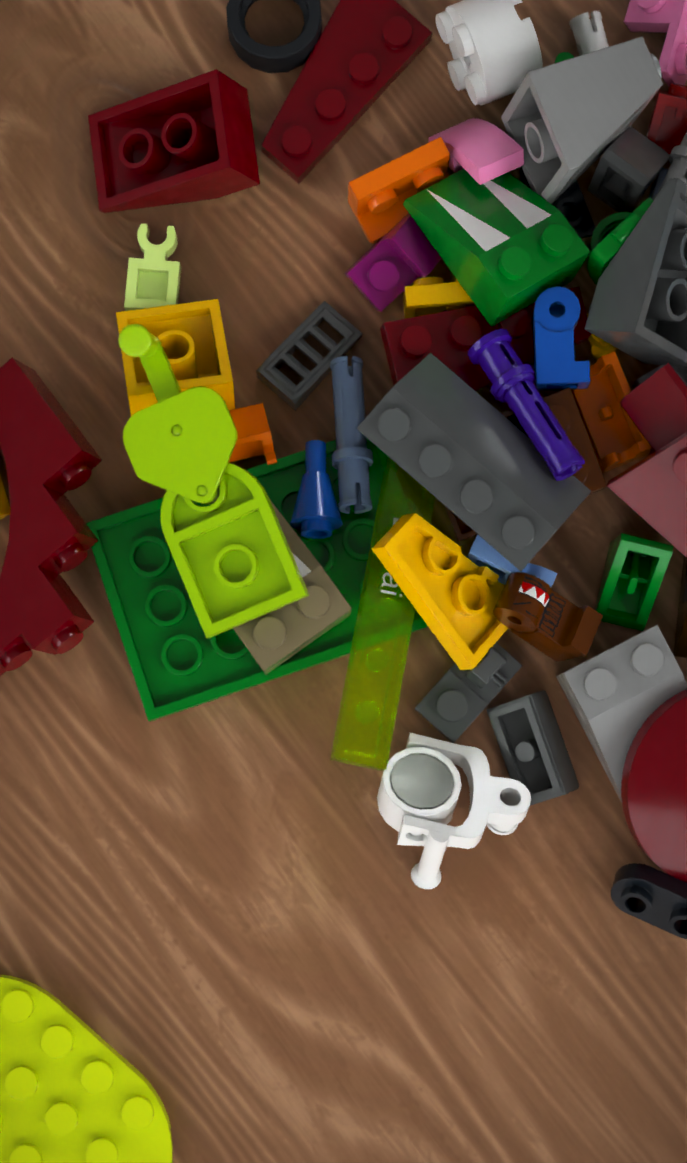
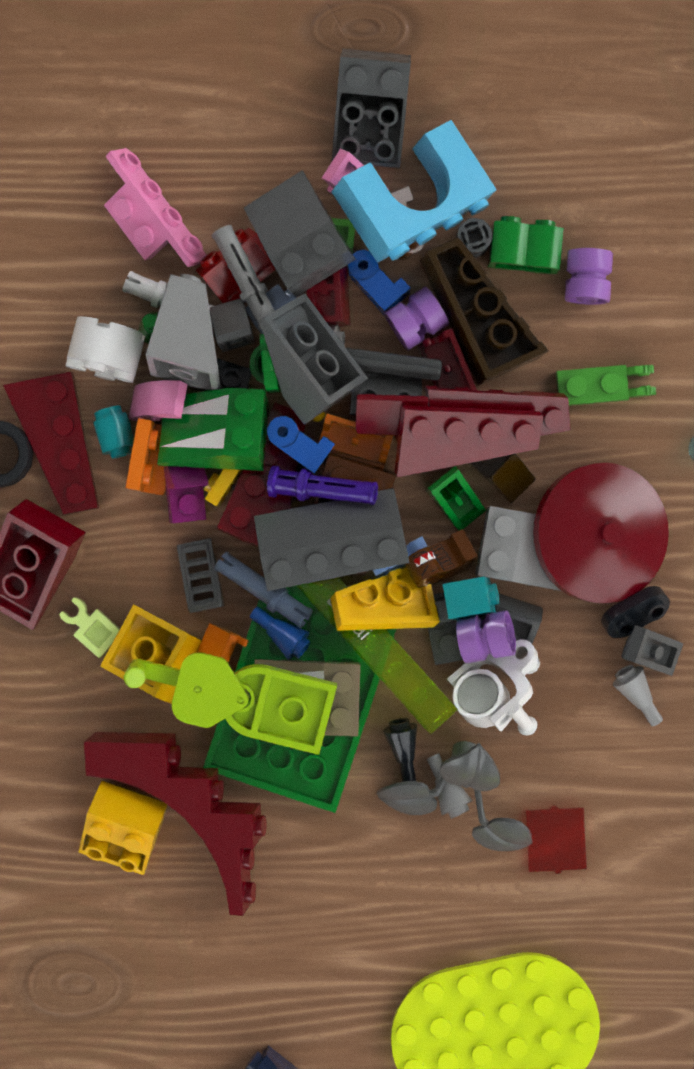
camera: 45 degrees left, 5 degrees up
none -> teal brick [93,405,134,459]
none -> dark grey plant [376,741,533,852]
none -> black cone [383,718,417,782]
none -> light grey cone [427,753,473,819]
none -> teal brick [443,576,500,620]
none -> medium lavender wheel [456,610,516,663]
none -> clear red piece [526,805,587,874]
none -> light grey cone [613,665,663,726]
none -> dark grey slope [622,625,684,676]

